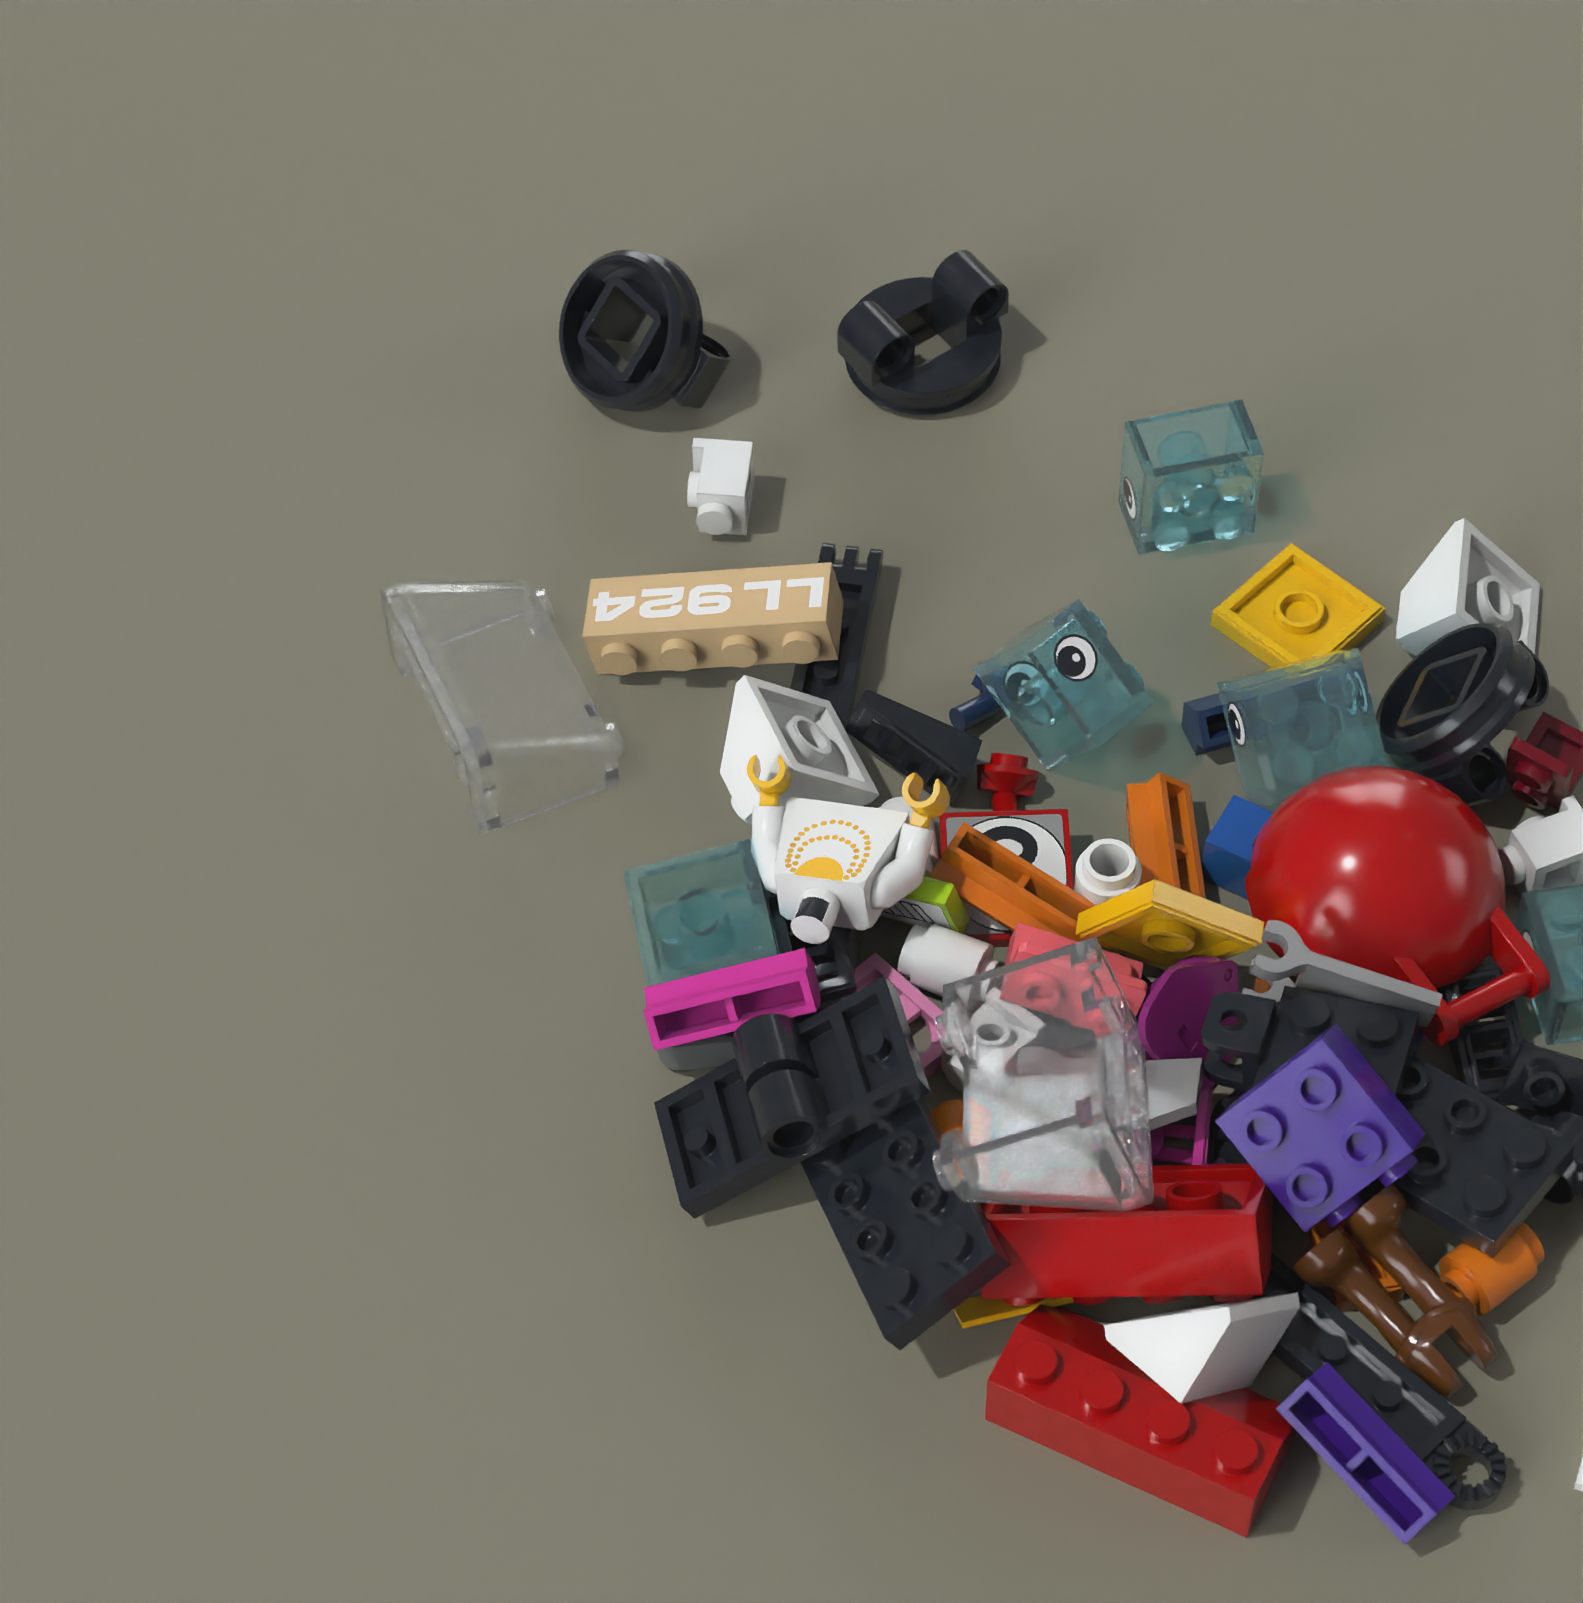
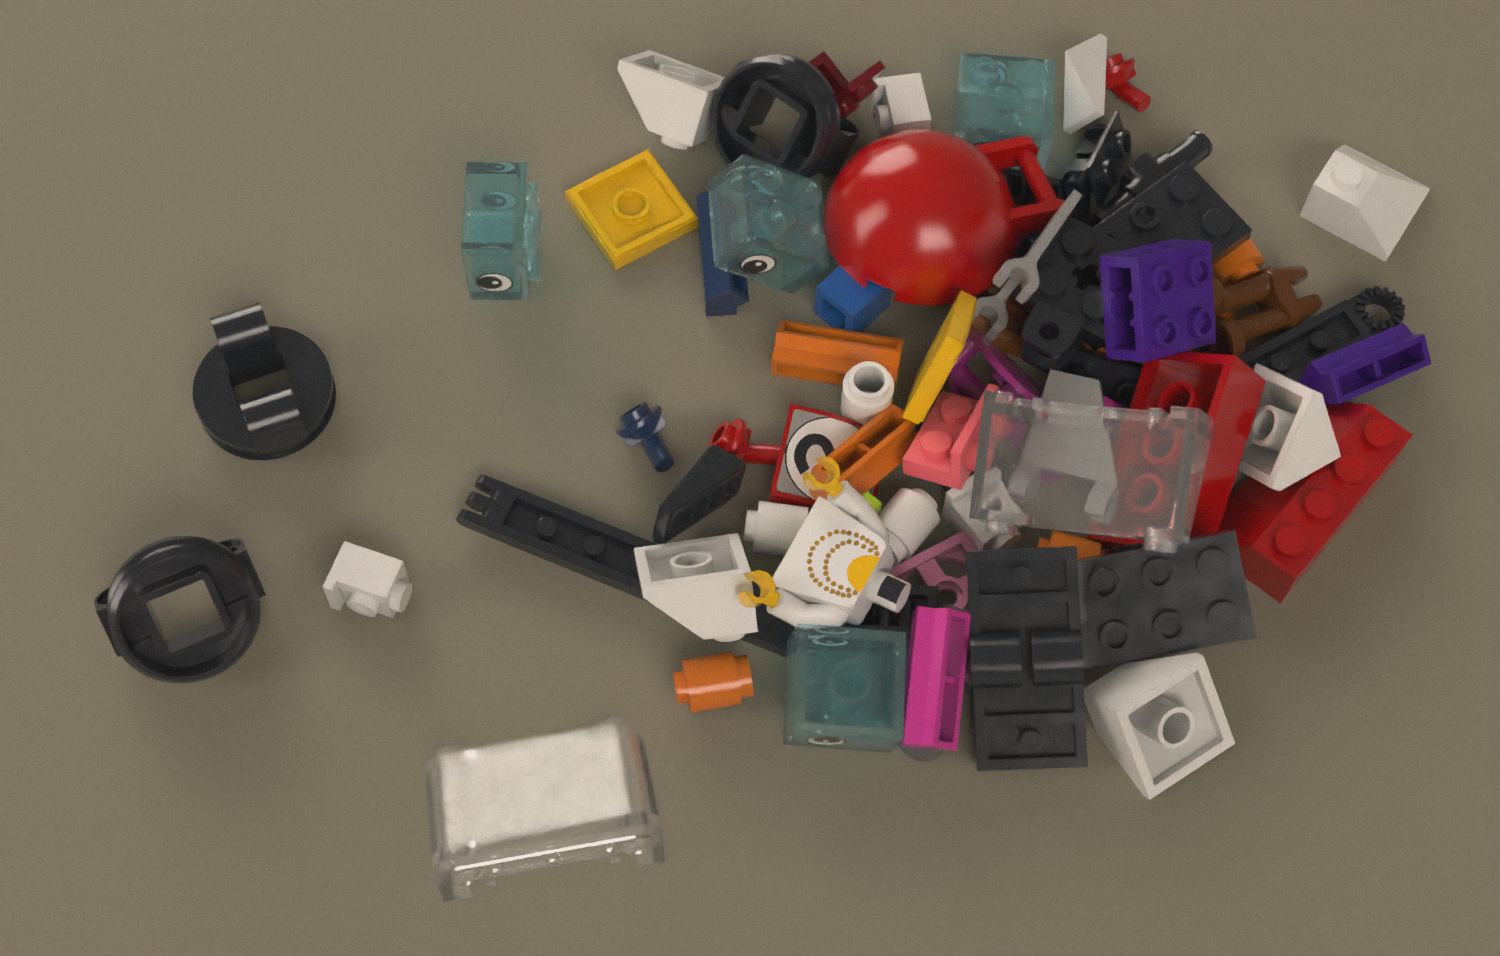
camera: 80 degrees left, 10 degrees up
tan brick [582,562,844,675] -> none
clear light blue brick [973,599,1154,770] -> none
none -> orange brick [672,651,754,713]
none -> white slope [1084,652,1235,800]

